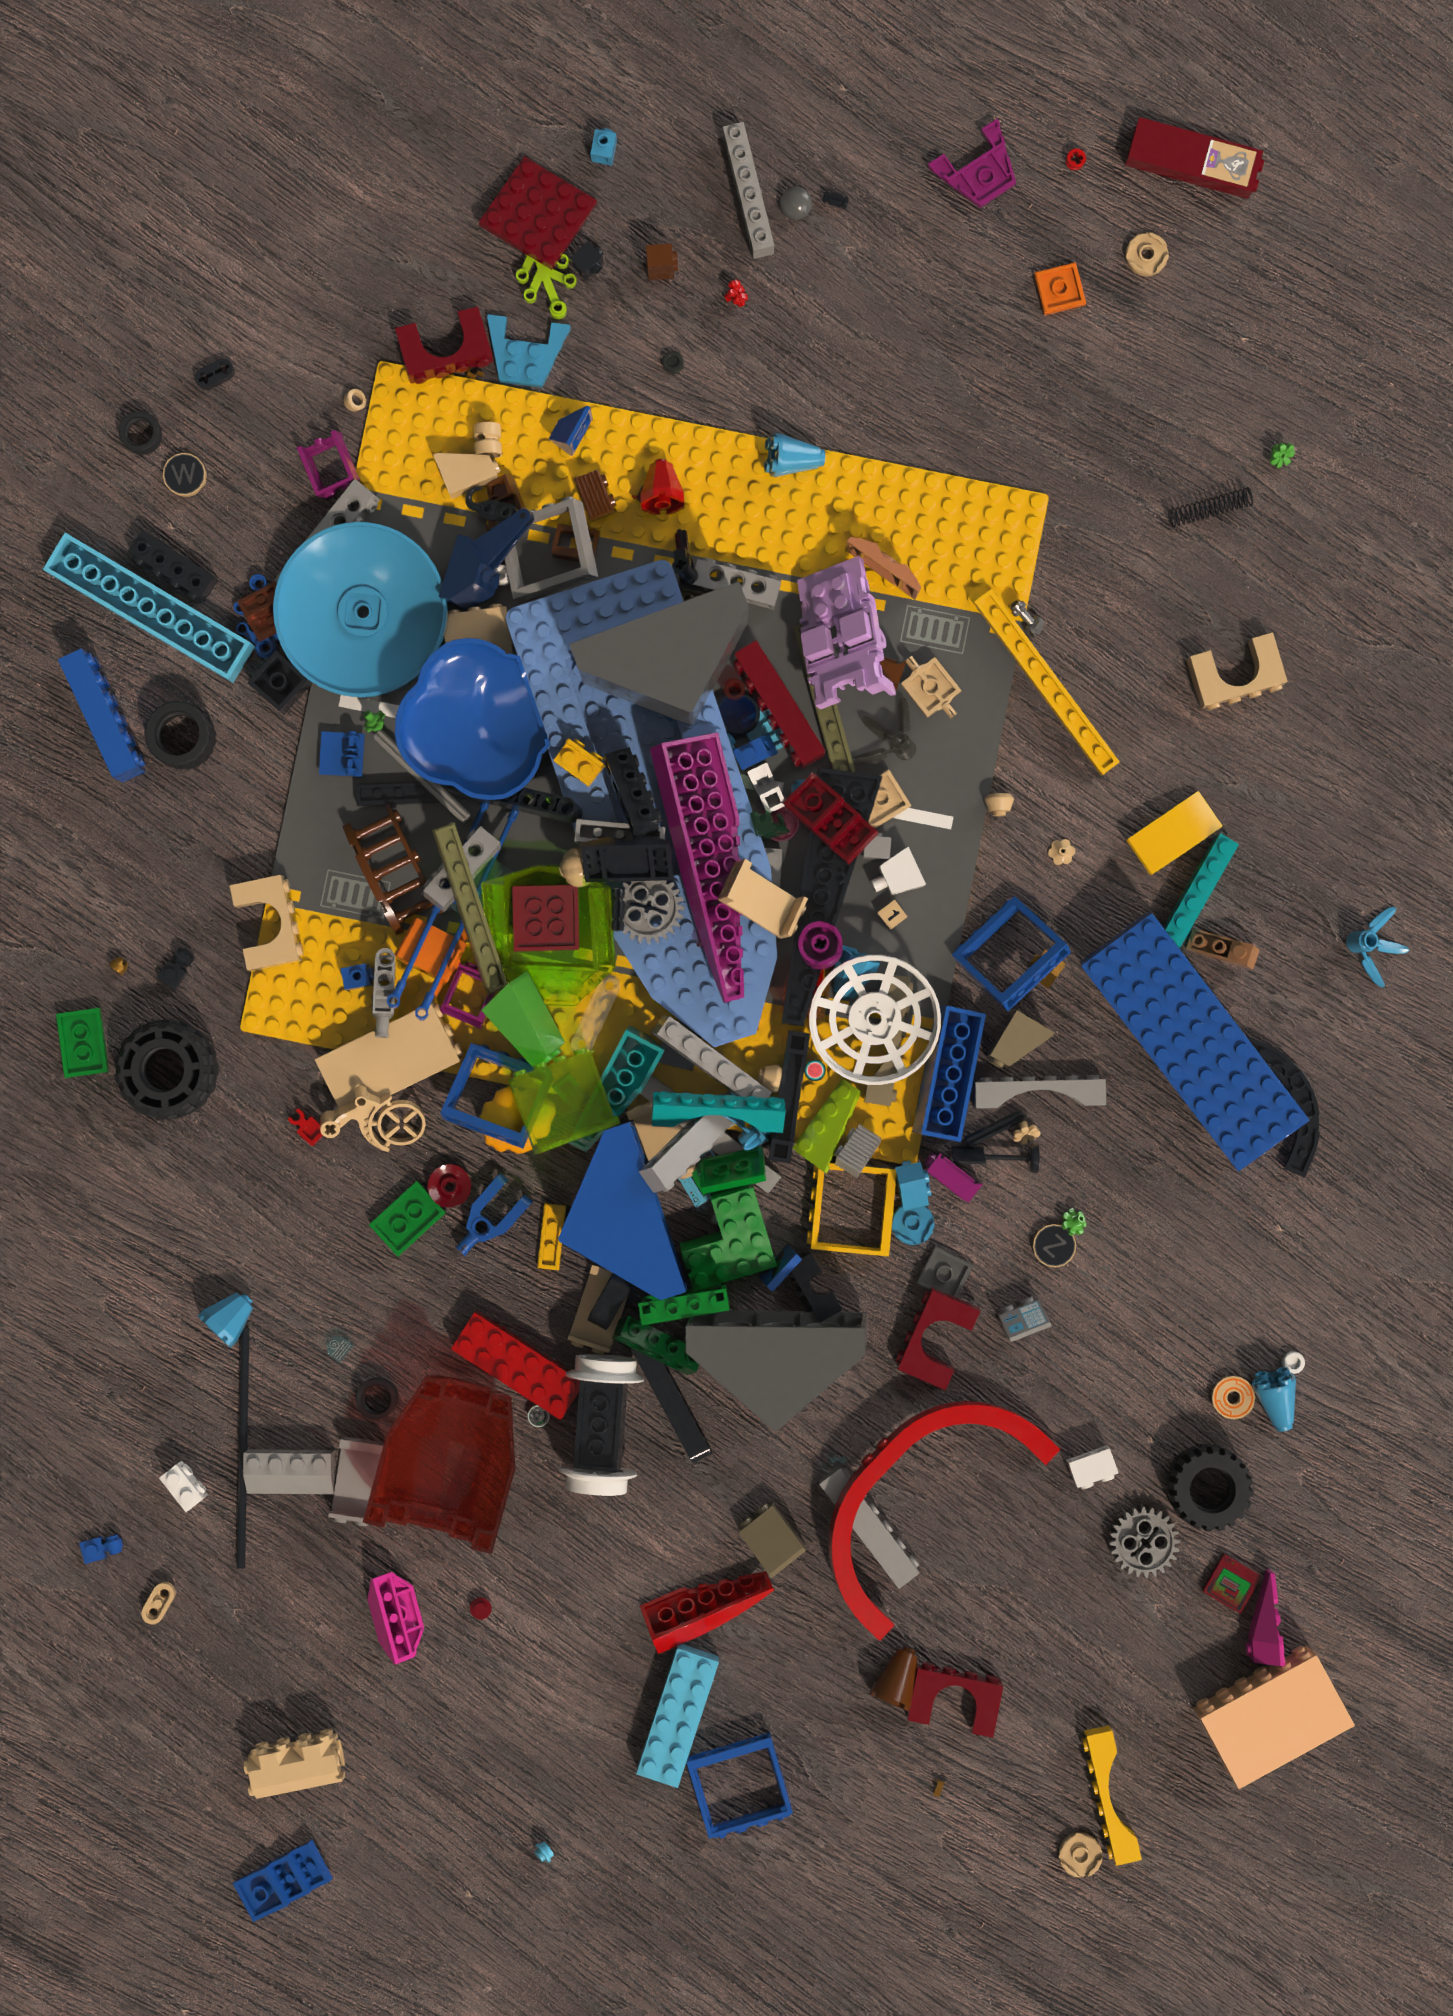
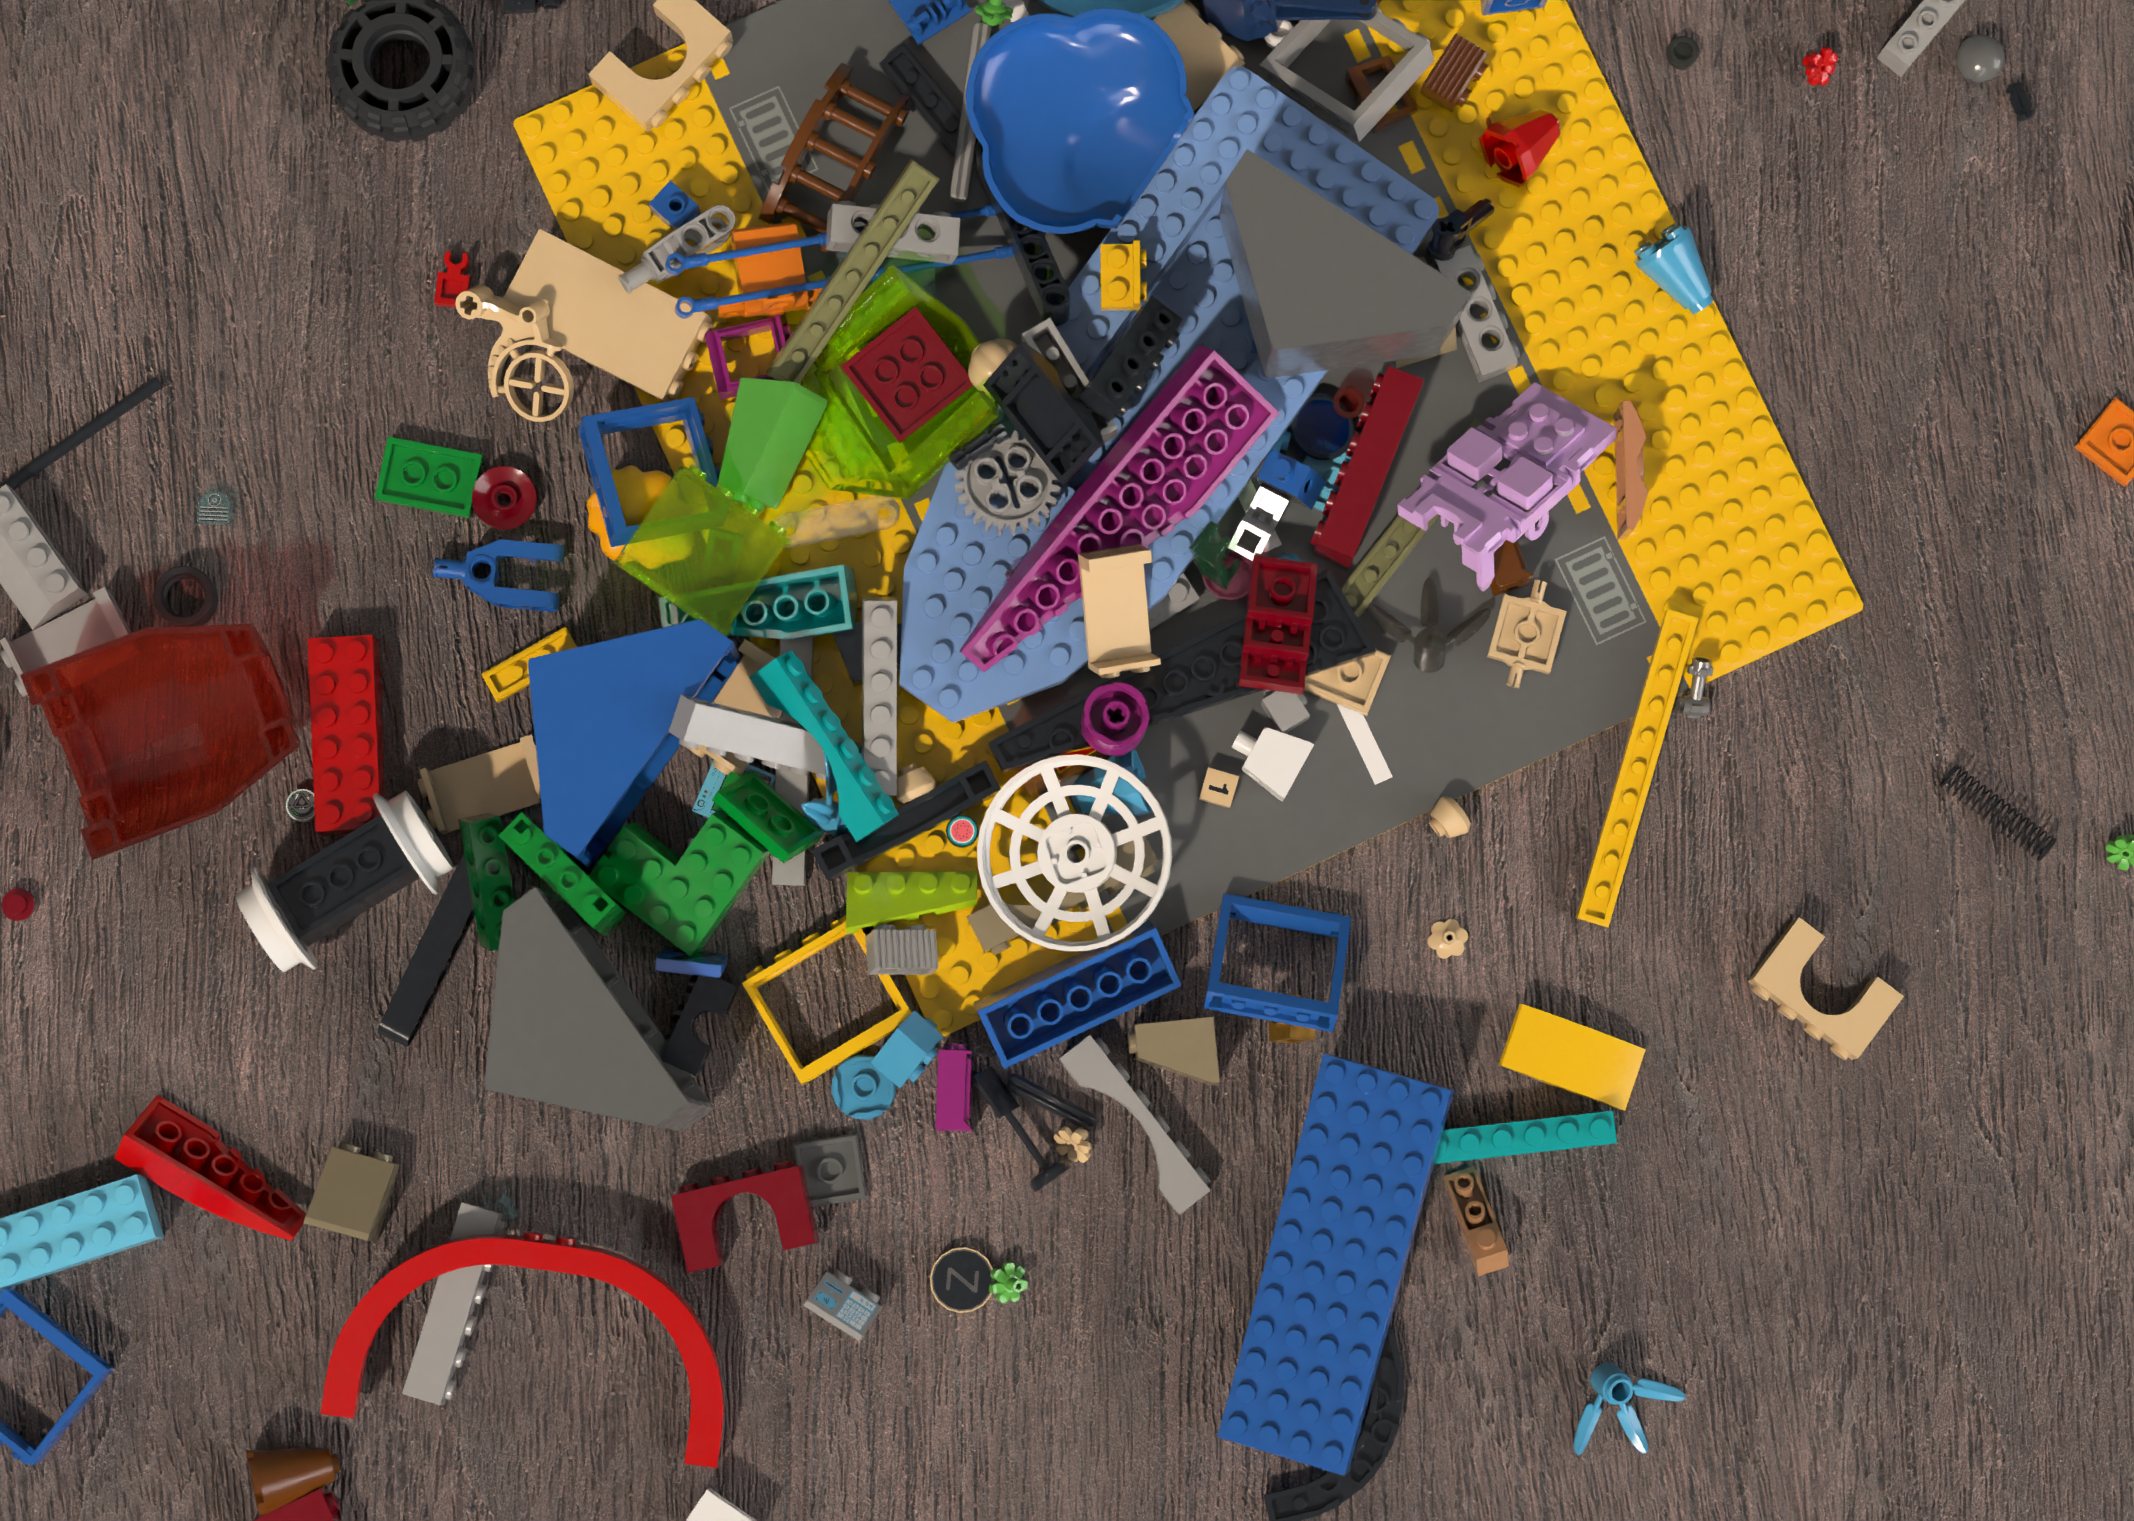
camera: 50 degrees right, 5 degrees down
dark azure cone [197,1292,253,1348] -> none
black beam [587,1273,632,1330] -> none

